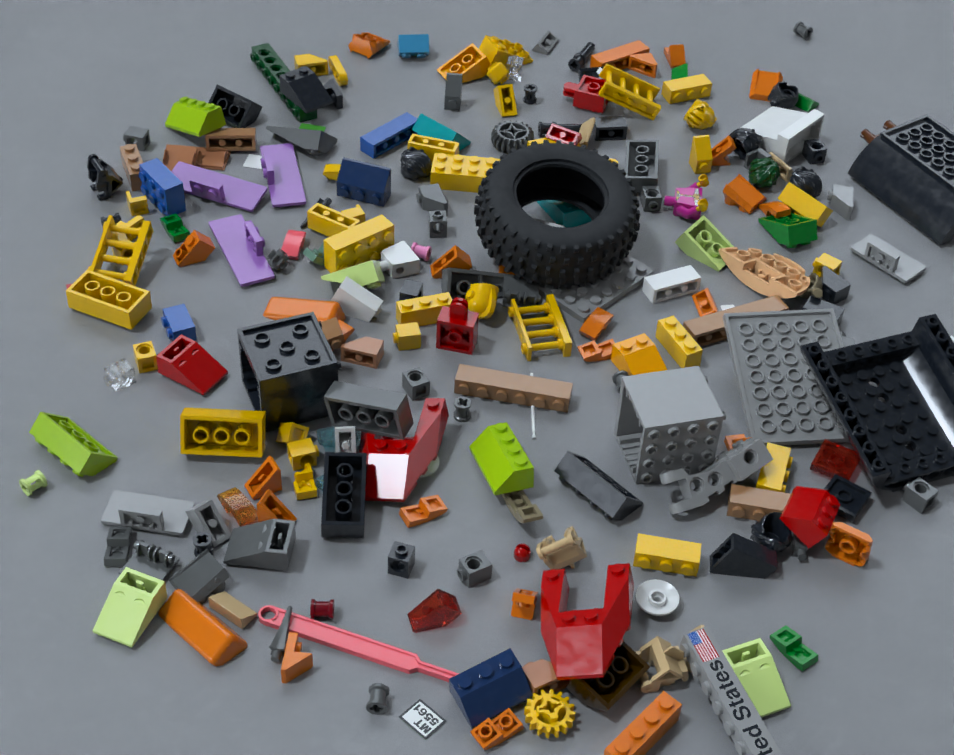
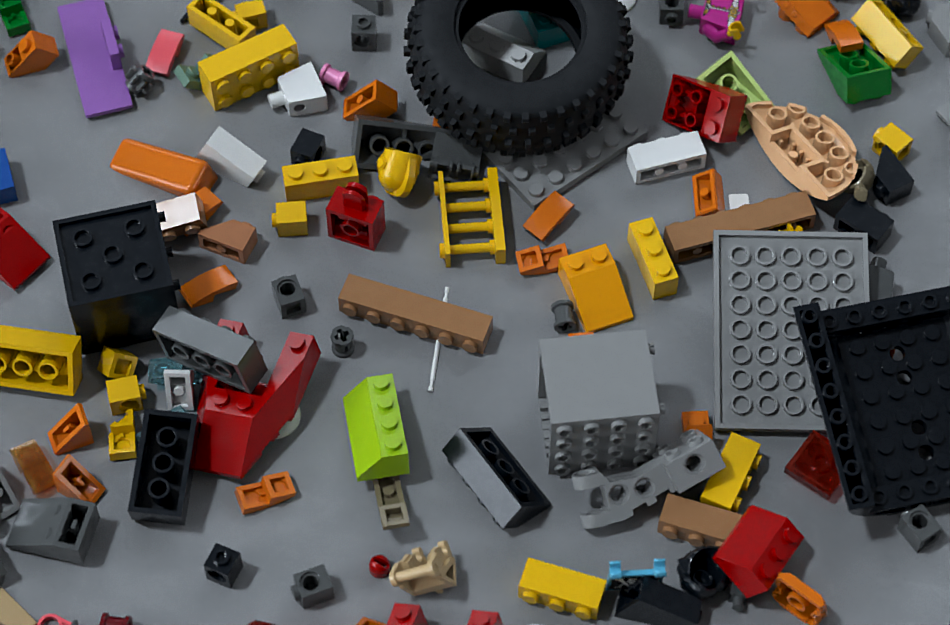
camera: 10 degrees right, 15 degrees up
yellowish green slope [321,260,385,289] -> none
black plate [824,474,872,522] -> none
none -> orange slope [179,265,238,308]
none -> medium azure flag [606,558,667,591]
none -> red slope [662,74,748,143]

